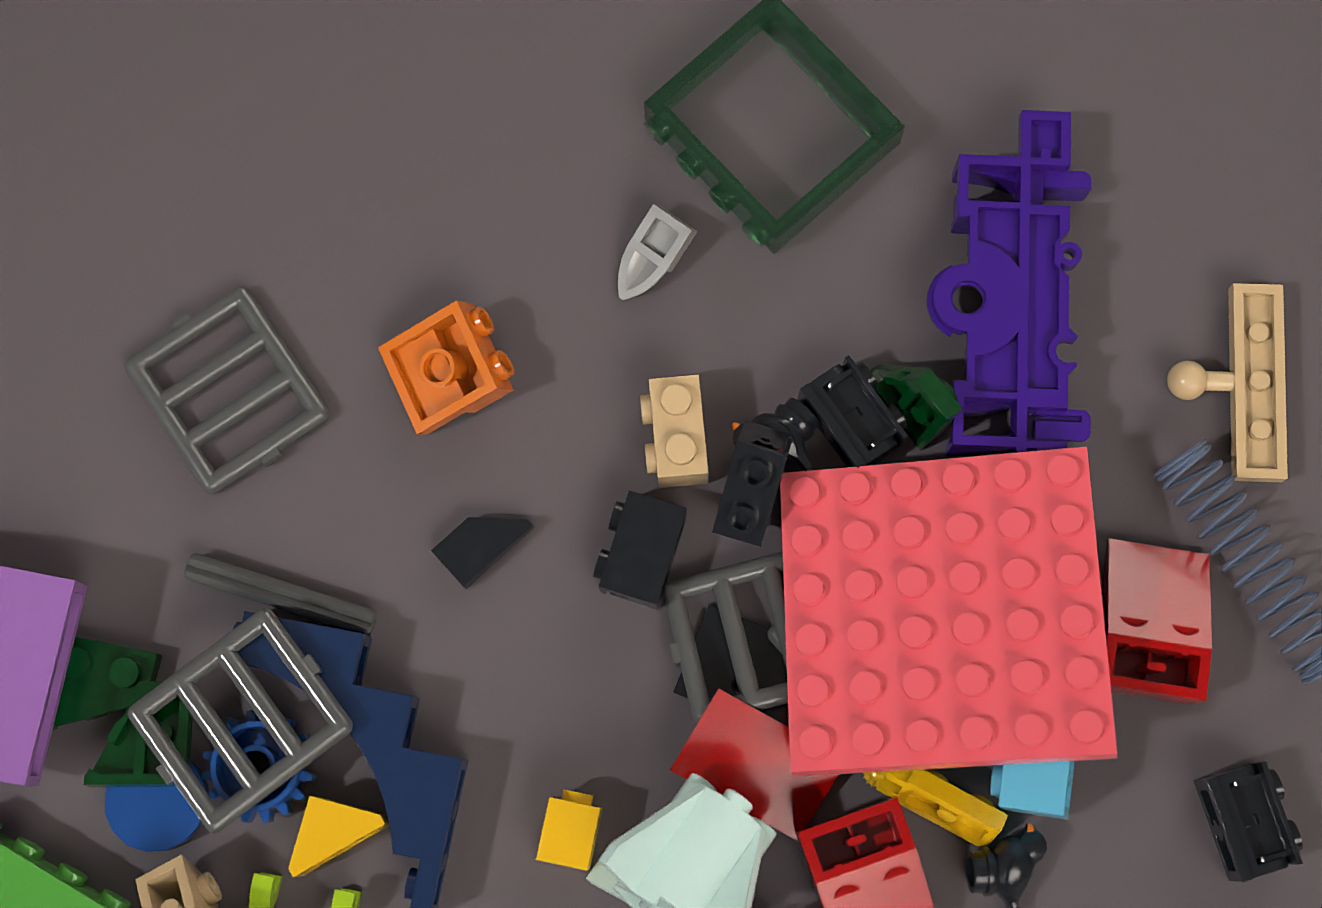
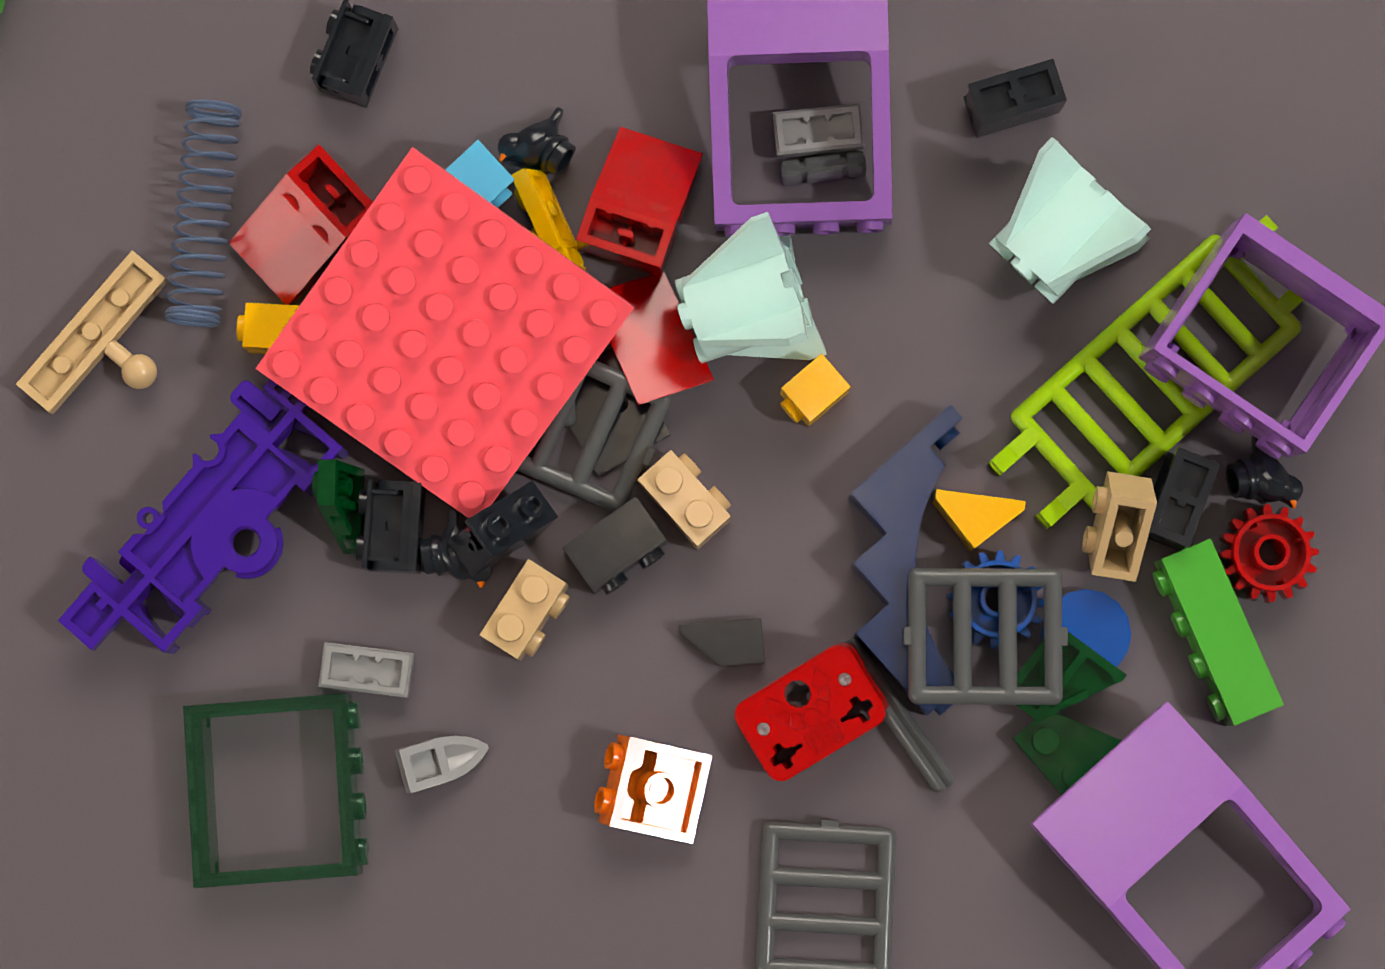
camera: 145 degrees left, 5 degrees up
none -> yellow brick [236,303,299,354]
none -> light grey plate [318,642,415,698]
none -> tan brick [637,450,731,550]
none -> red axle [734,642,889,781]

